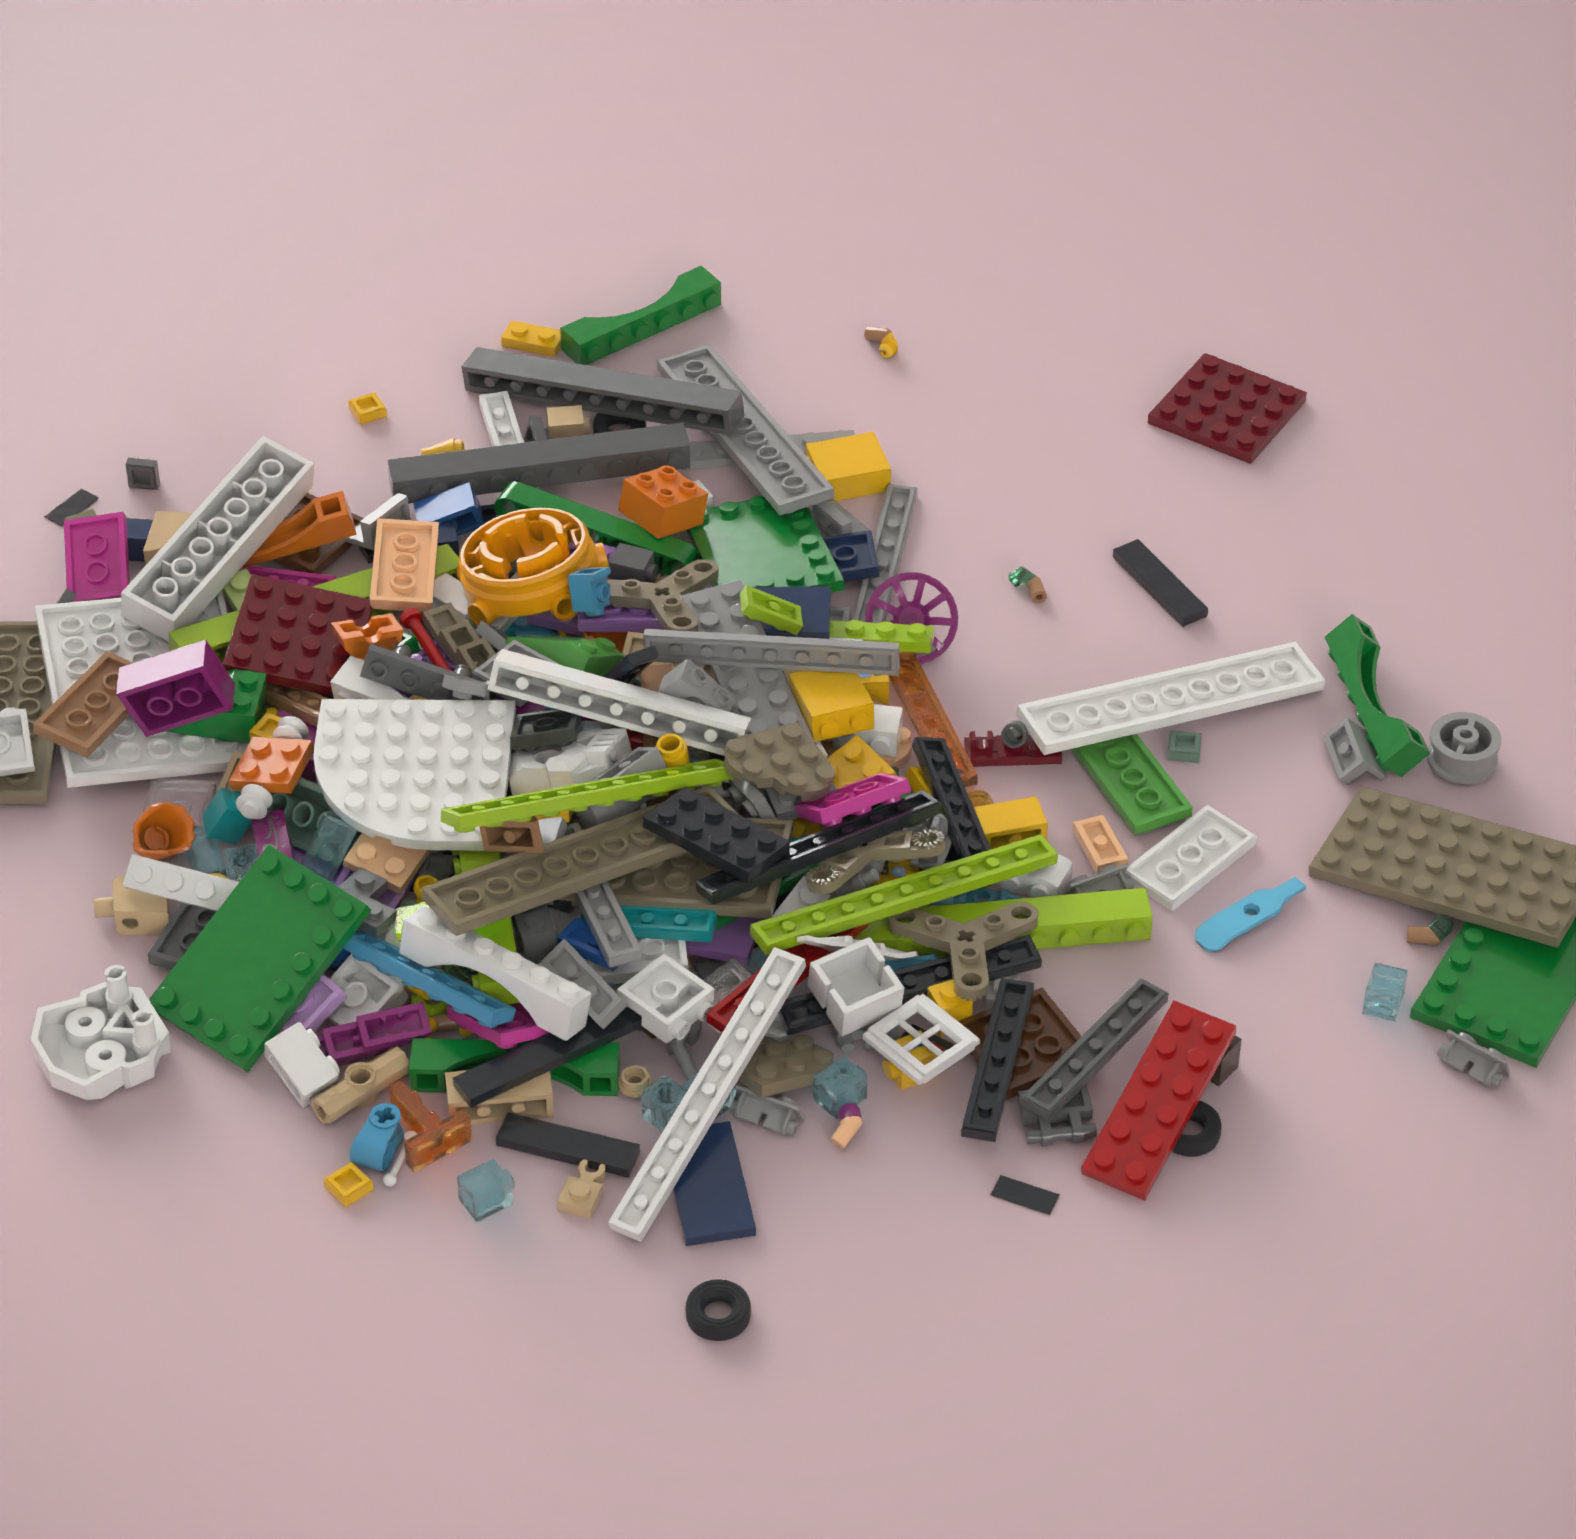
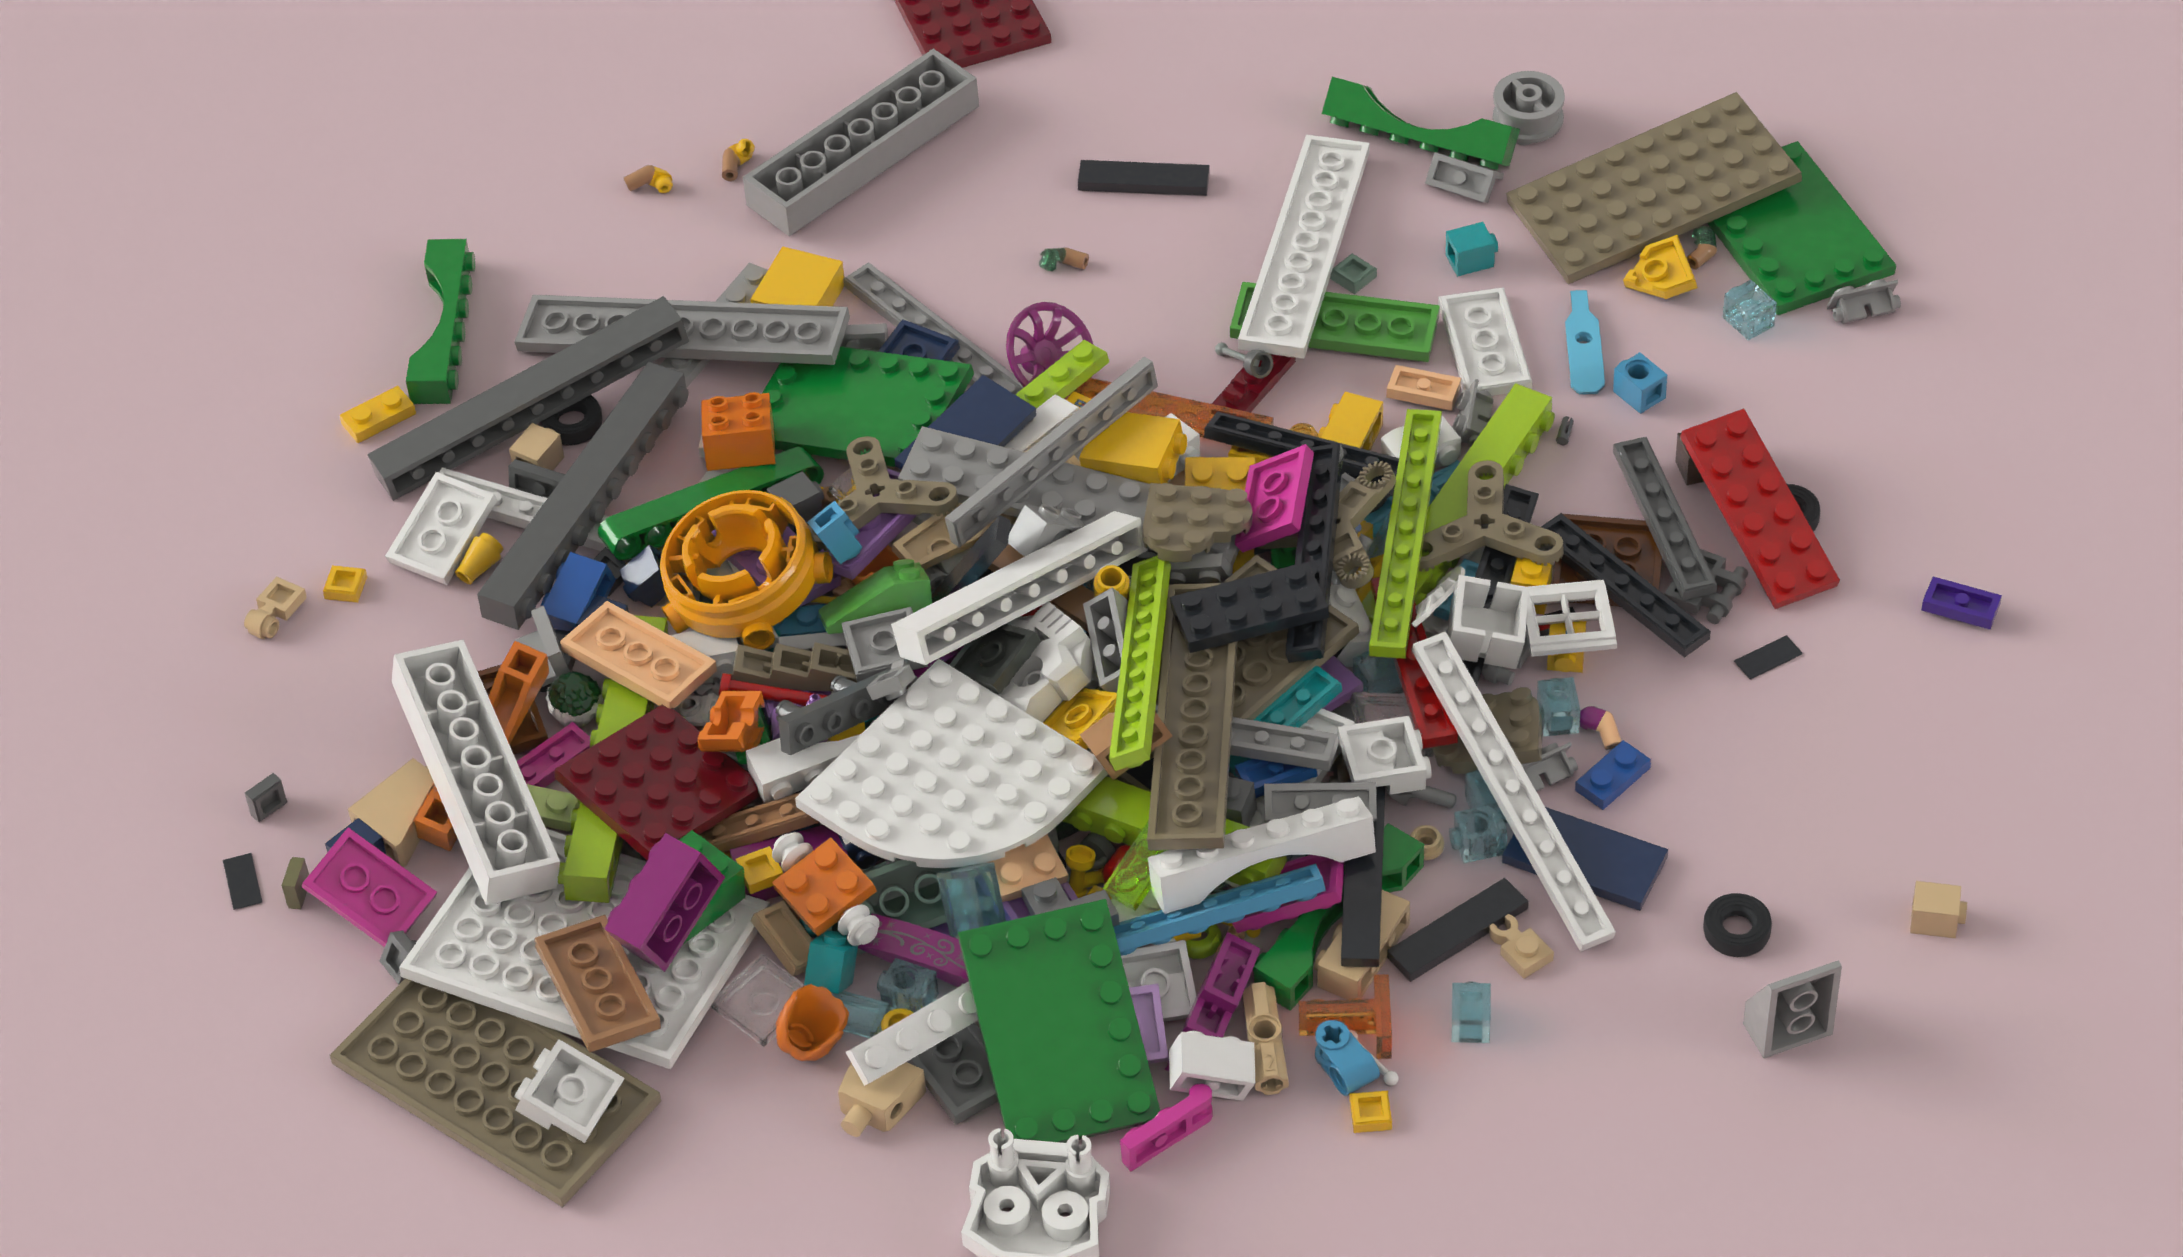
camera: 50 degrees left, 5 degrees up
lime plate [740,585,803,635] -> none
none -> tan plate [244,576,307,639]
none -> white plate [385,472,498,585]
none -> dark green piece [545,671,603,728]
none -> arm [722,139,755,181]
none -> light grey brick [743,49,979,236]
none -> dark pink plate [1120,1083,1213,1172]
none -> teal brick [1445,222,1498,277]
none -> dark grey piece [1556,416,1574,445]
none -> blue plate [1575,740,1651,810]
none -> dark azure brick [1613,352,1668,414]
none -> yellow plate [1623,235,1698,299]
none -> light grey slope [1743,960,1842,1058]
none -> tan brick [1910,881,1967,938]
none -> dark purple plate [1921,576,2002,630]

